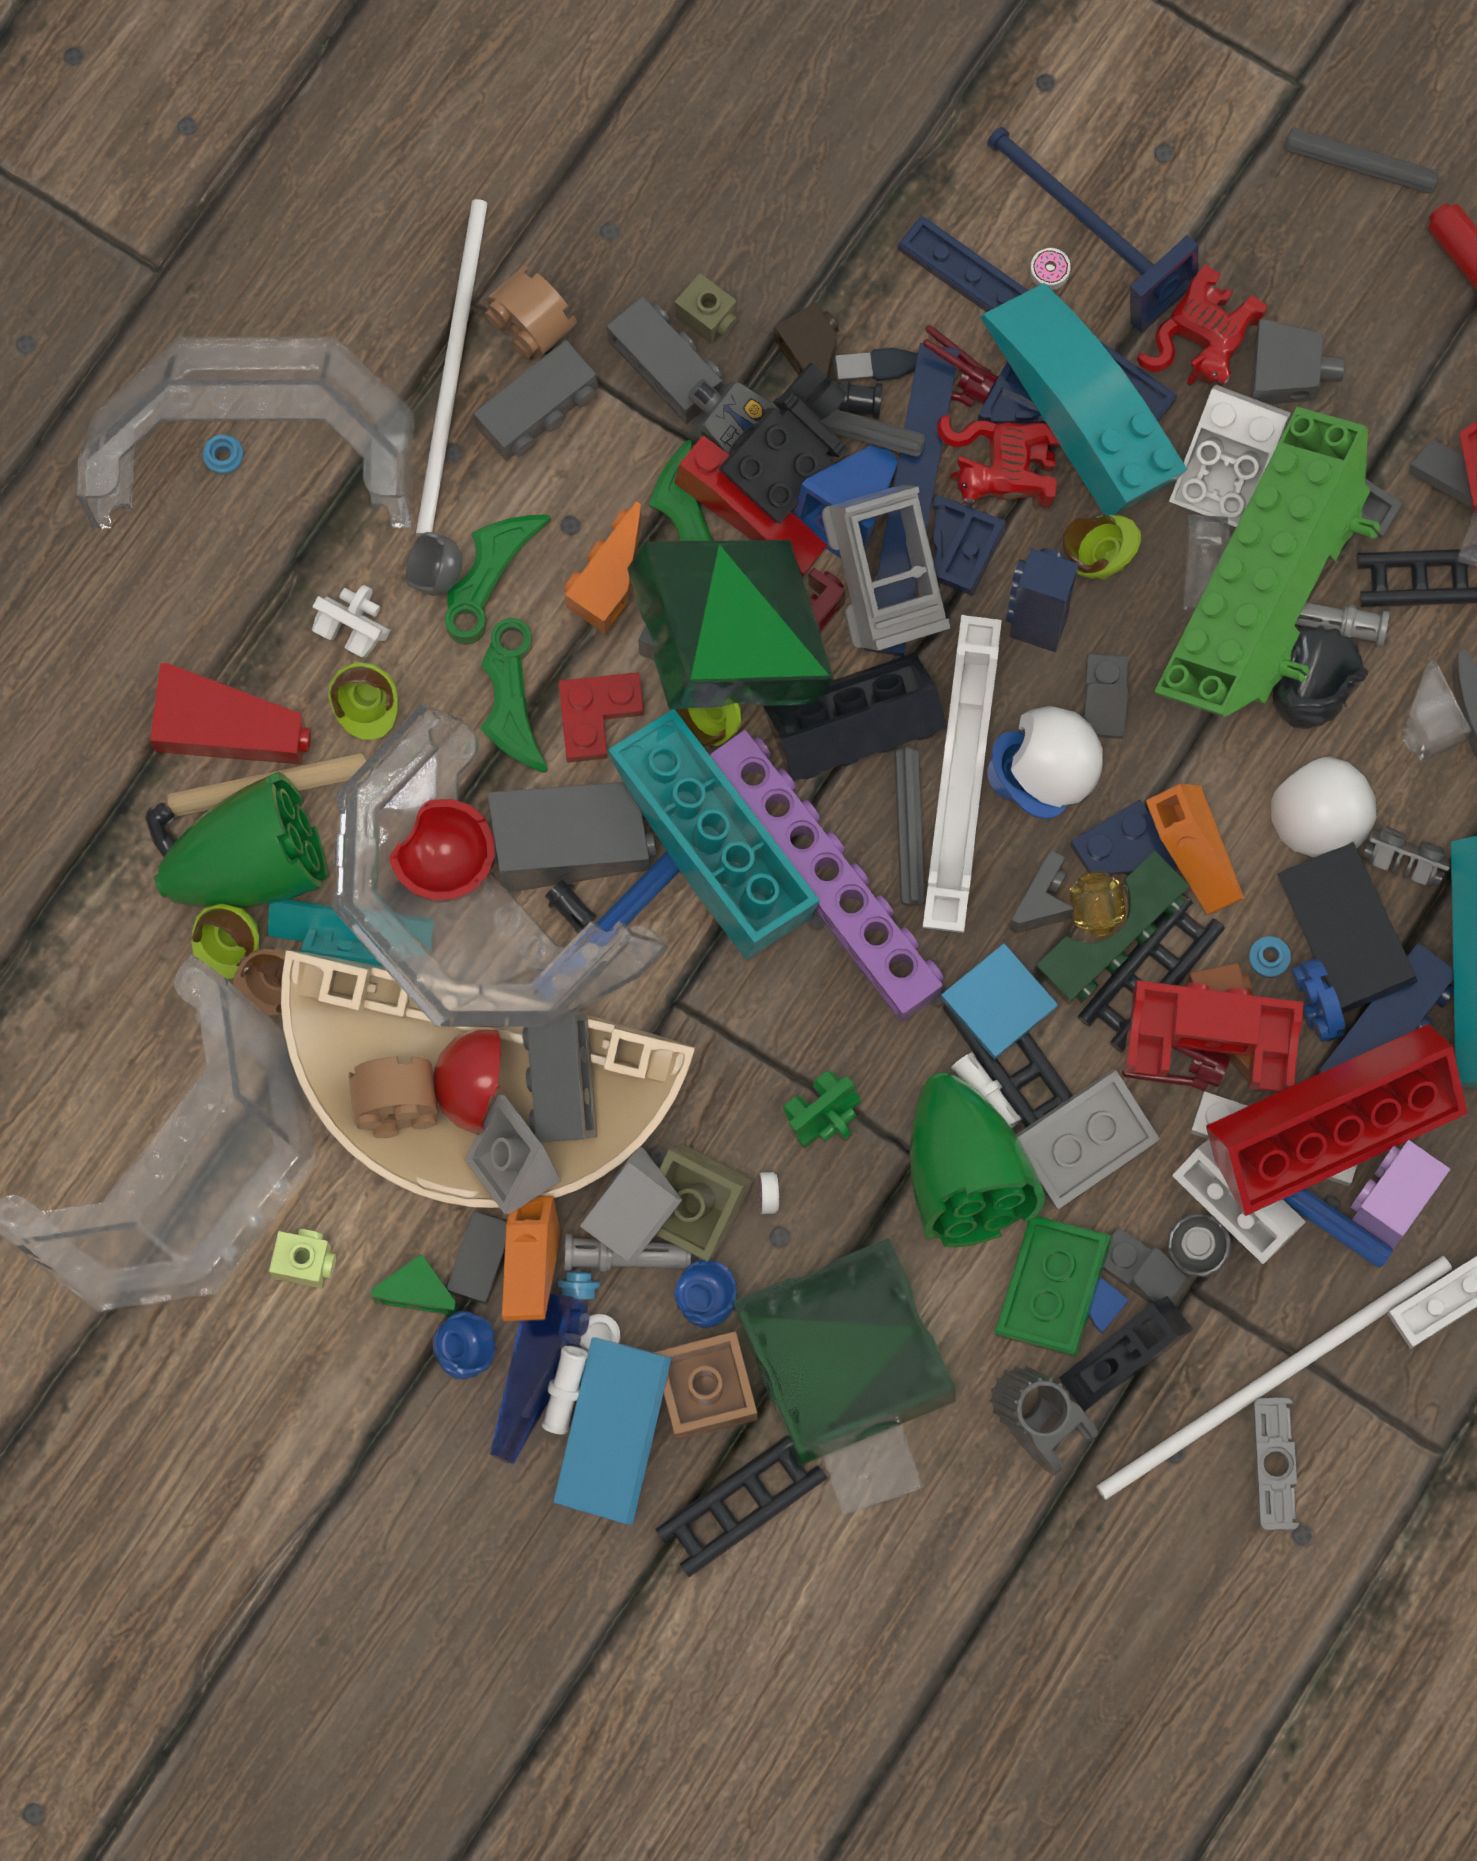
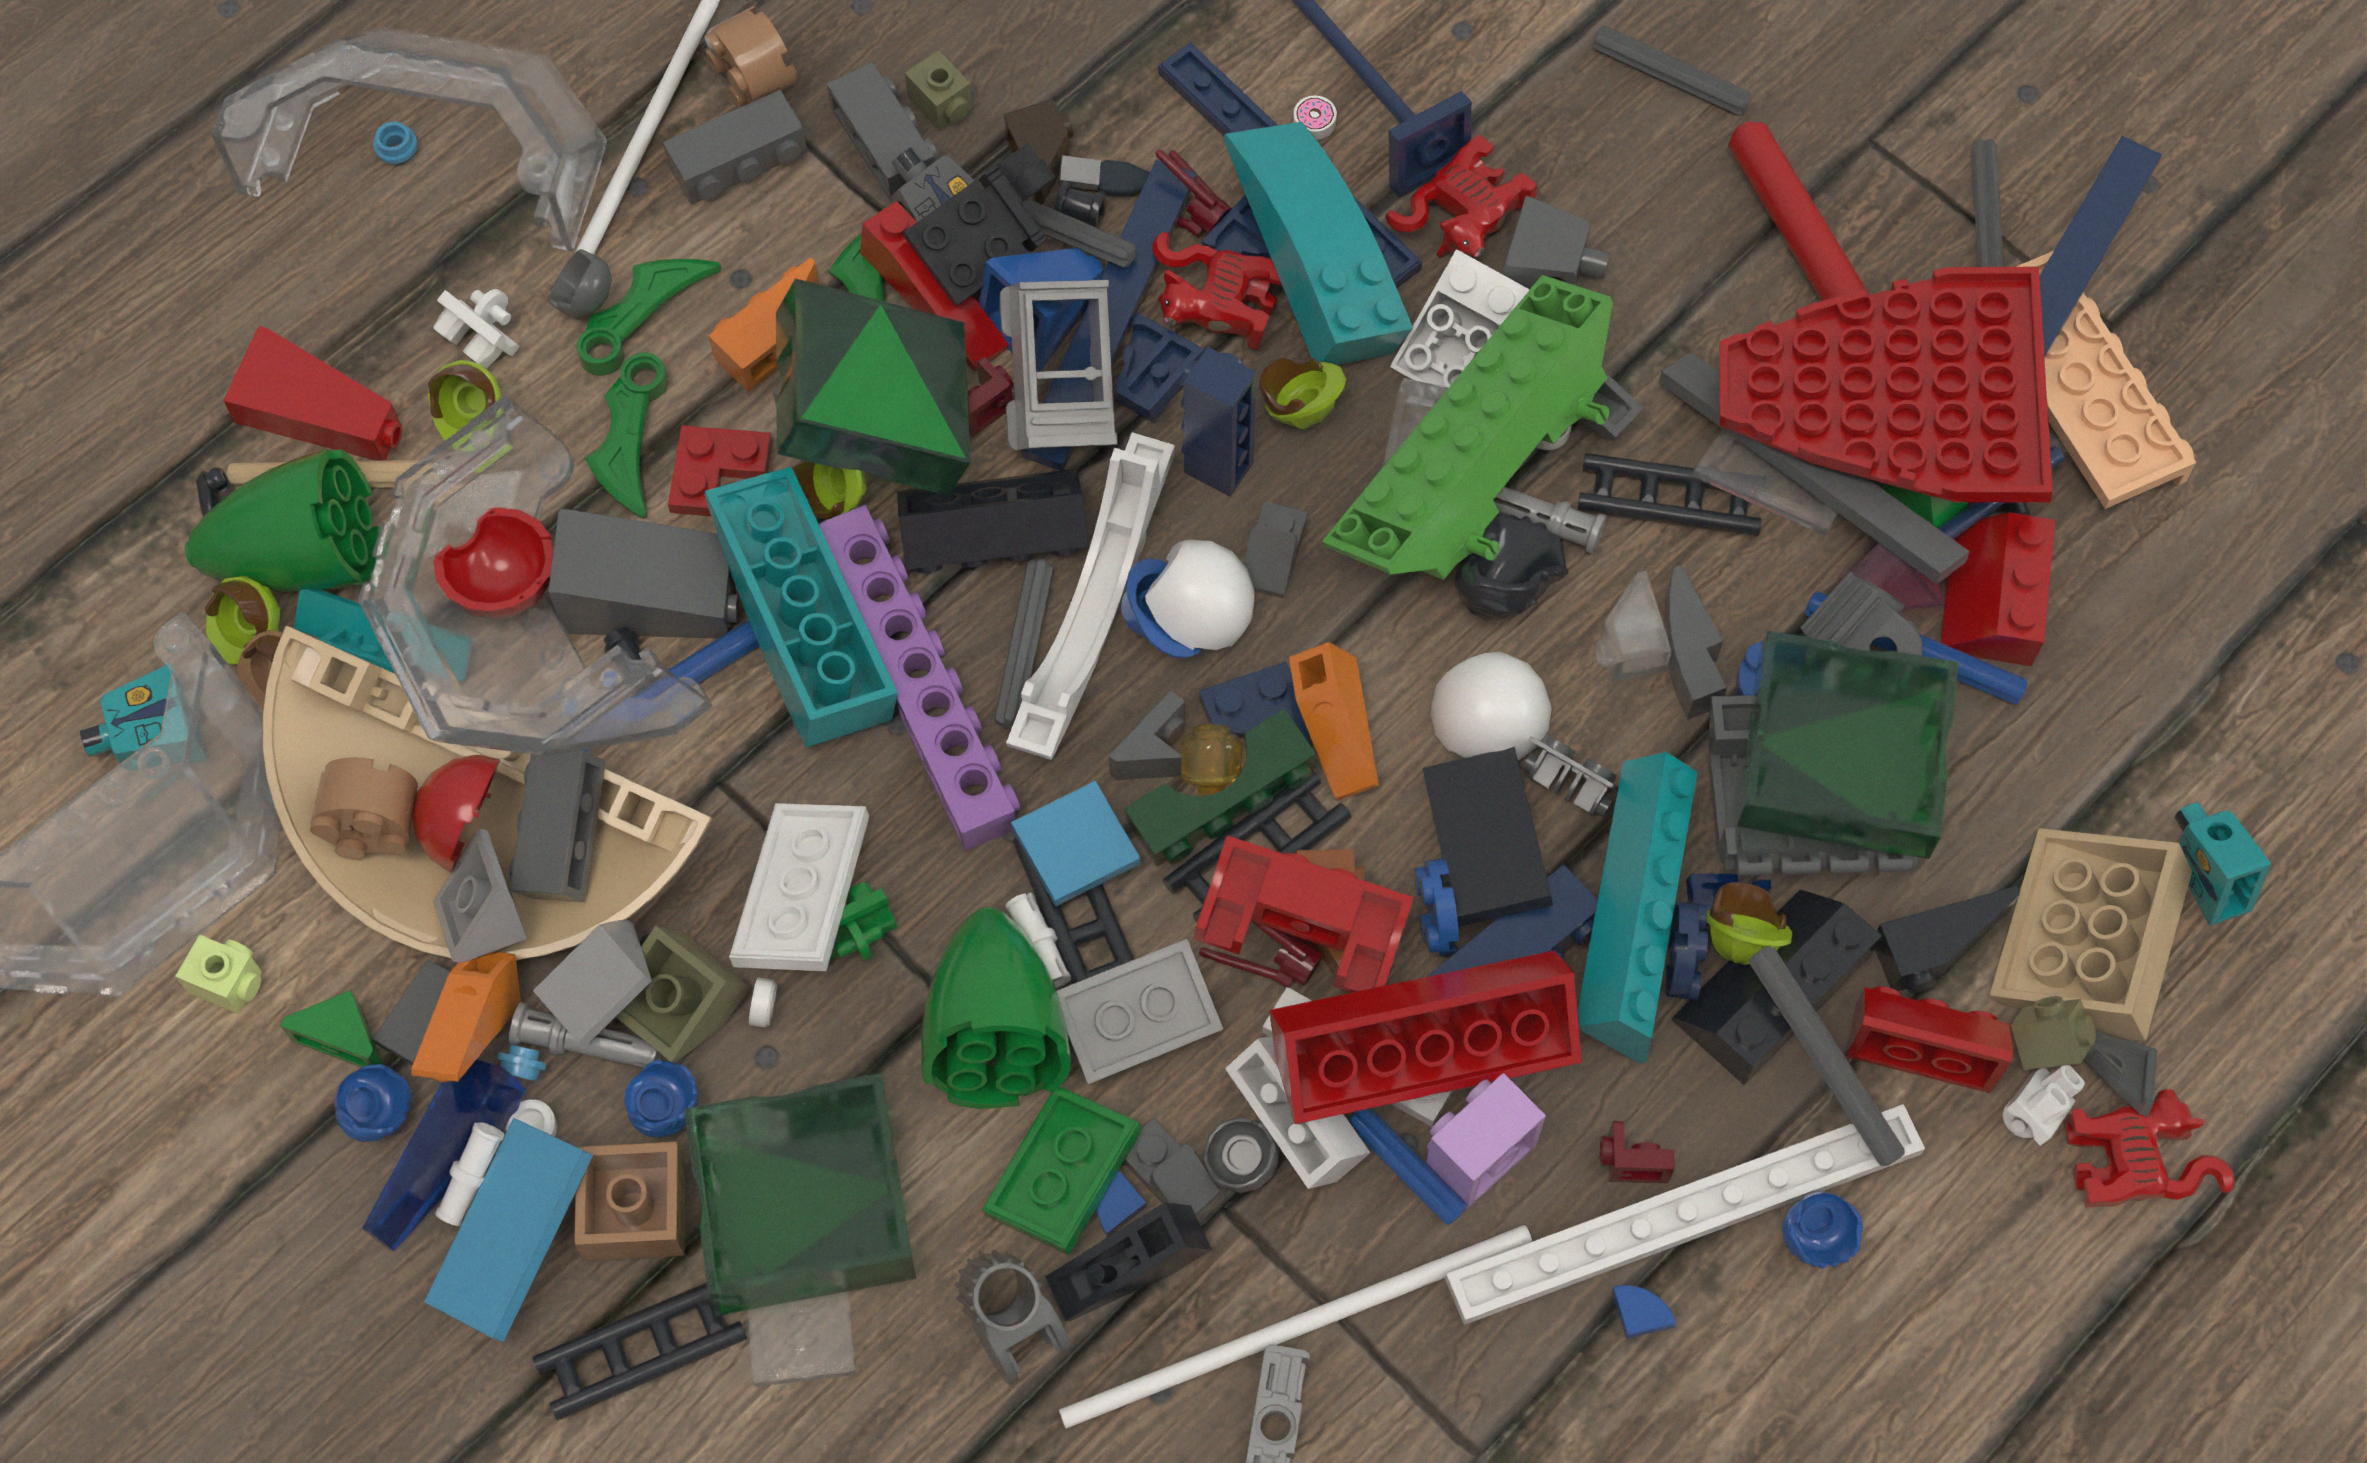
camera: 10 degrees right, 10 degrees down
dark azure plate [1249,936,1291,978] -> none
none -> teal torso [80,664,203,772]
none -> white tile [729,803,869,971]

